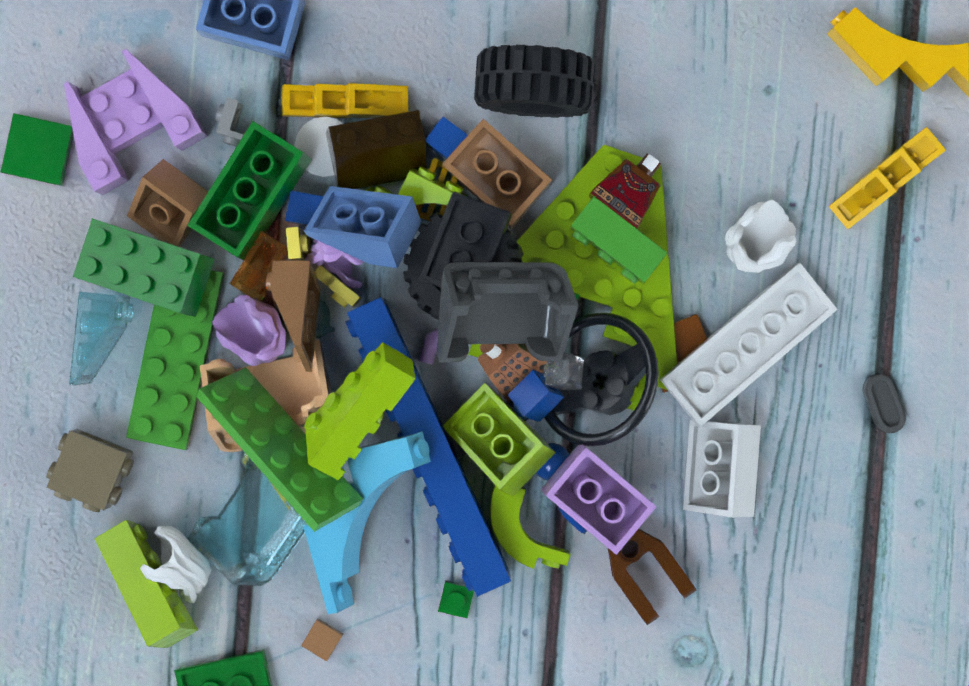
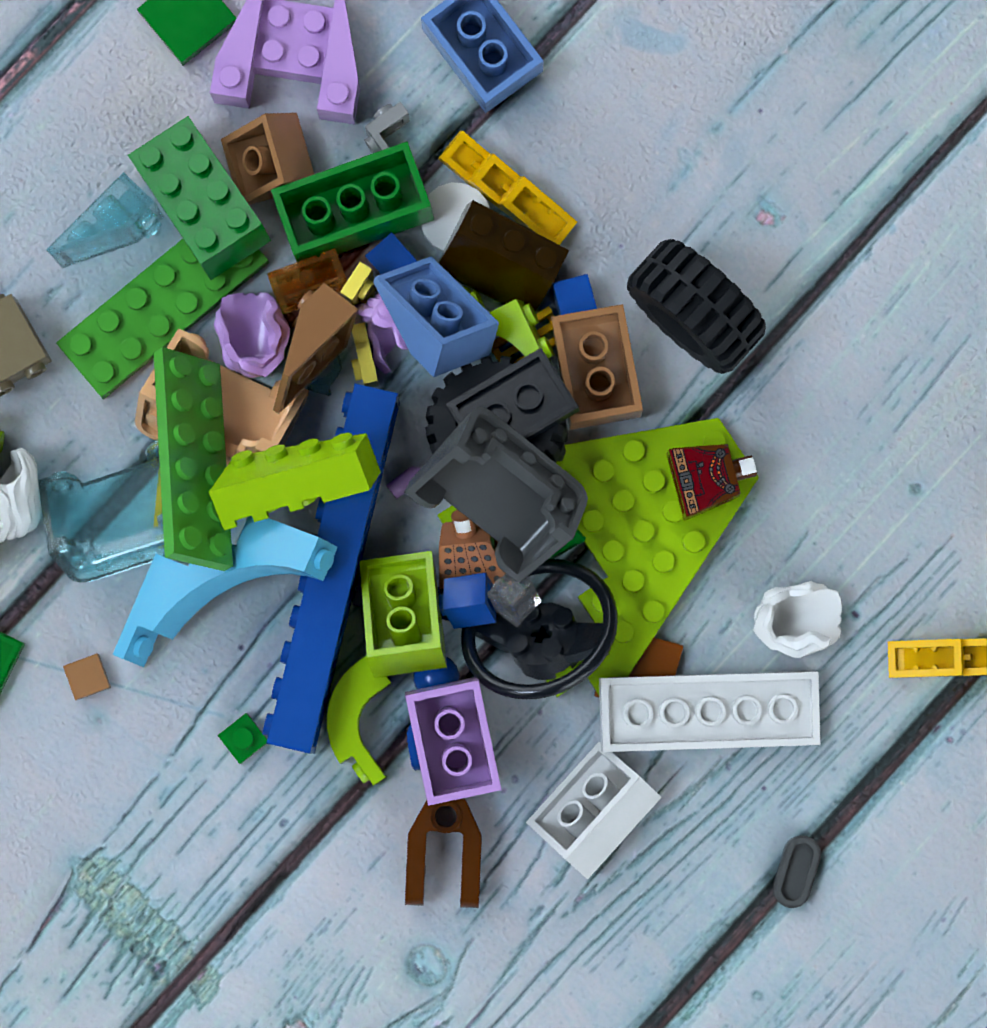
camera: 35 degrees right, 5 degrees down
bright green brick [570,196,667,284] -> none

